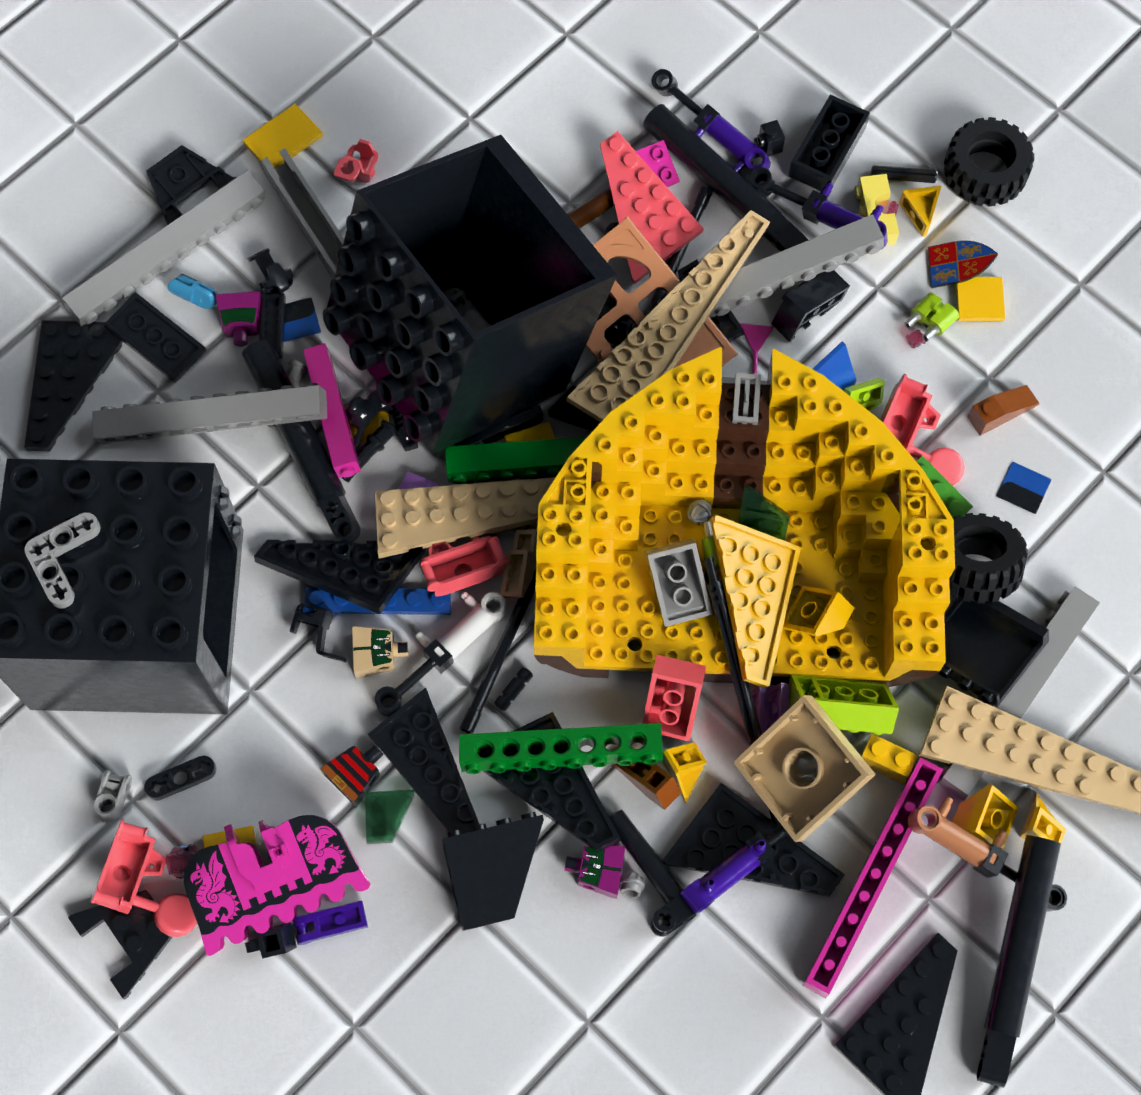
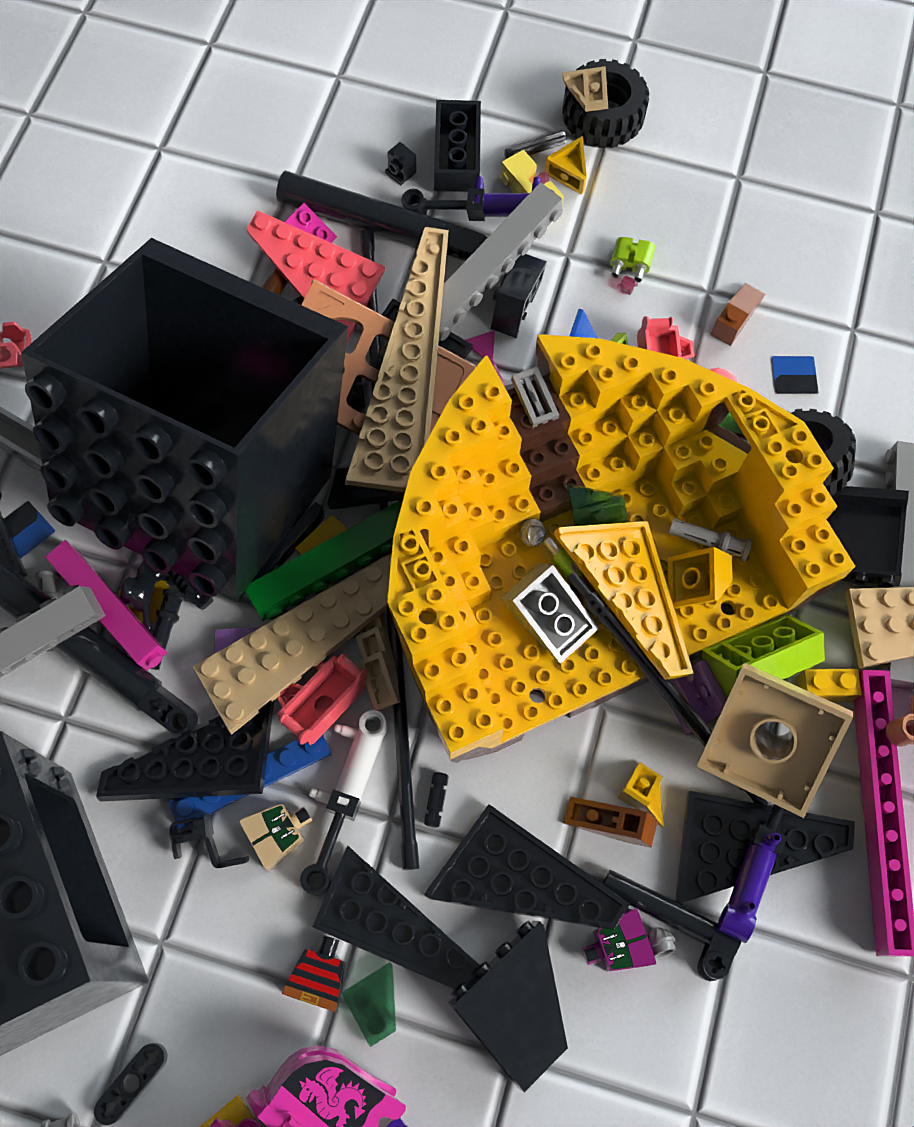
camera: 30 degrees left, 0 degrees up
green brick [459,723,663,774] -> none
coral brick [642,655,706,742] -> none
dark purple piece [652,69,771,173] -> none
shield [928,240,998,288] -> none
yellow tile [955,277,1005,321] -> none
none -> tan wing [562,66,608,112]
none -> light grey pin [668,518,752,562]

